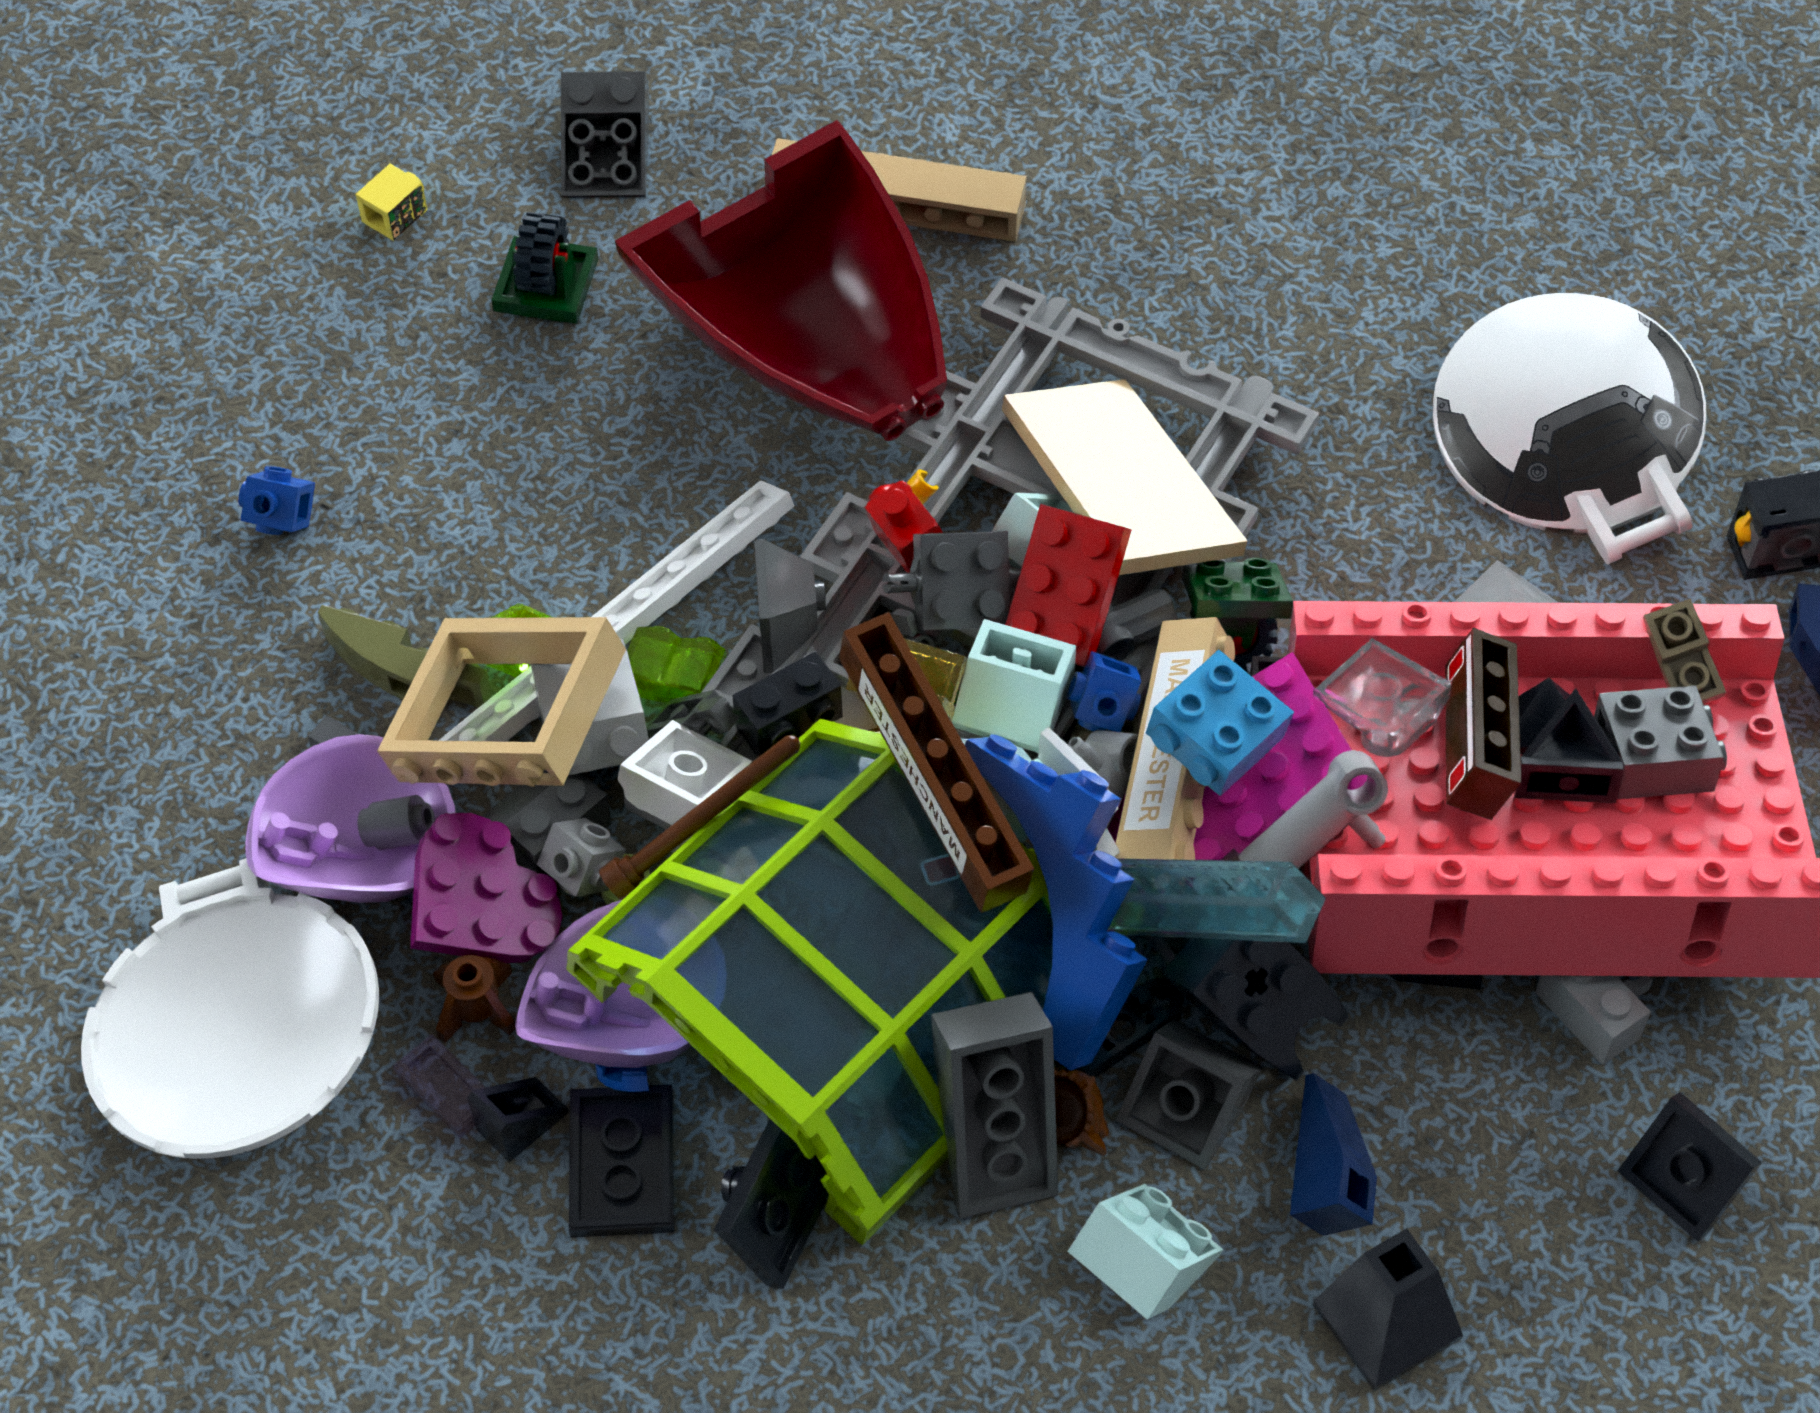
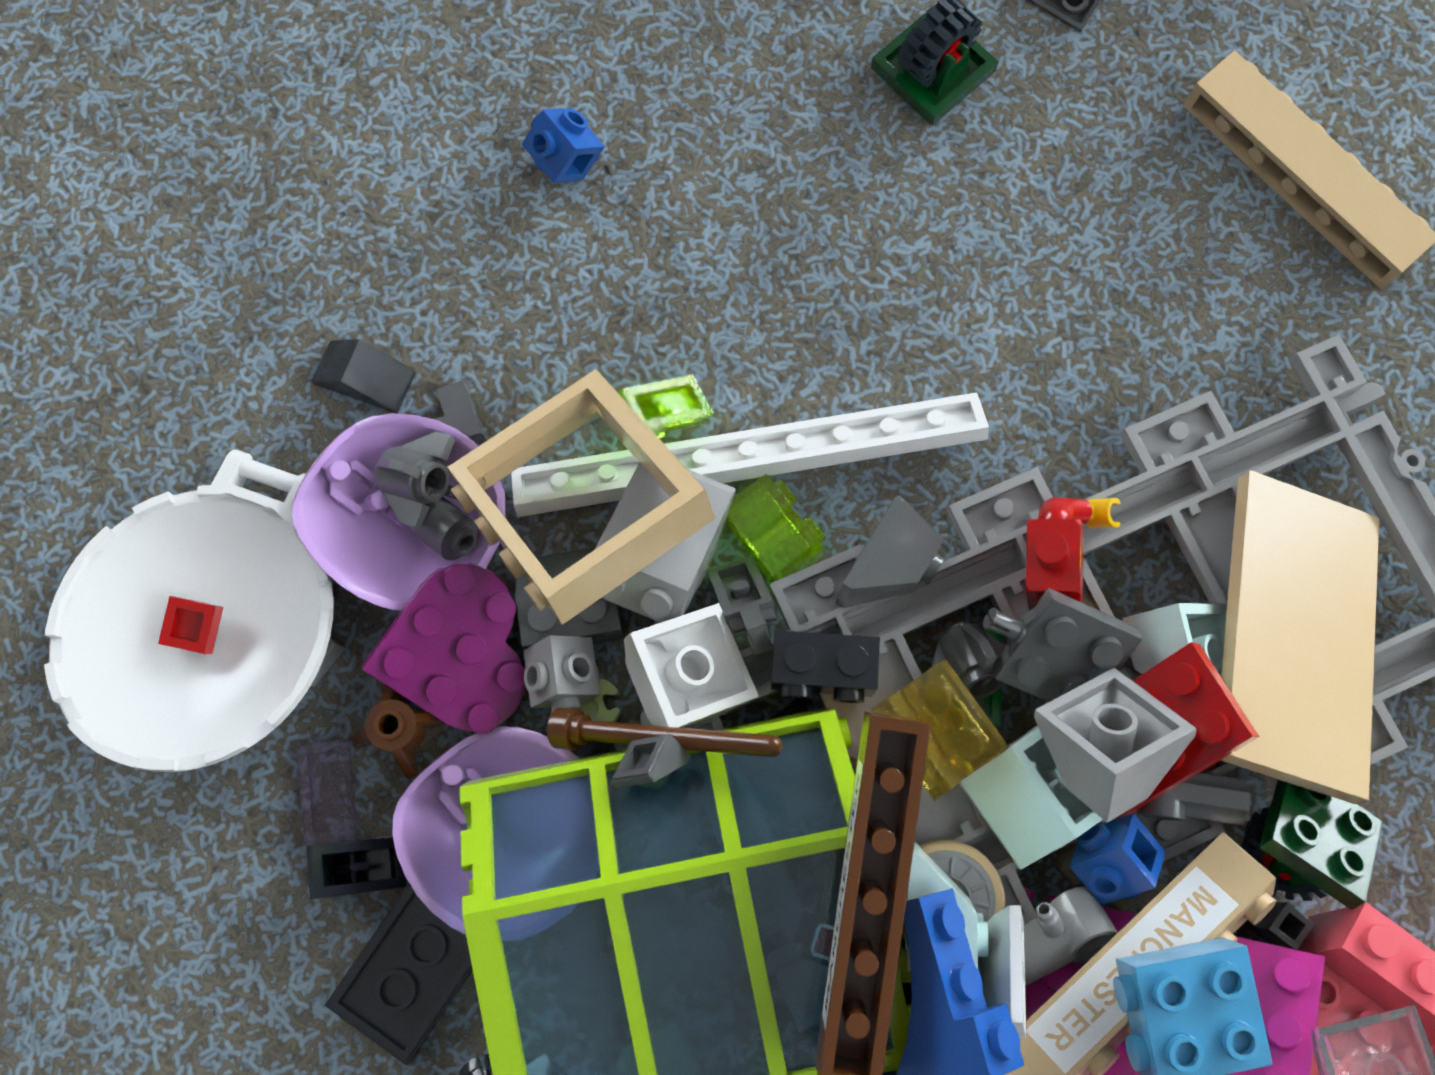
camera: 40 degrees right, 20 degrees up
olive slope [318,605,492,708] -> none
dark red panel [615,120,947,441] -> none
none -> red plate [158,596,224,654]
none -> black slope [311,339,416,414]
none -> dark grey brick [375,431,457,530]
none -> dark grey slope [611,734,691,788]
none -> light grey slope [1034,668,1197,823]

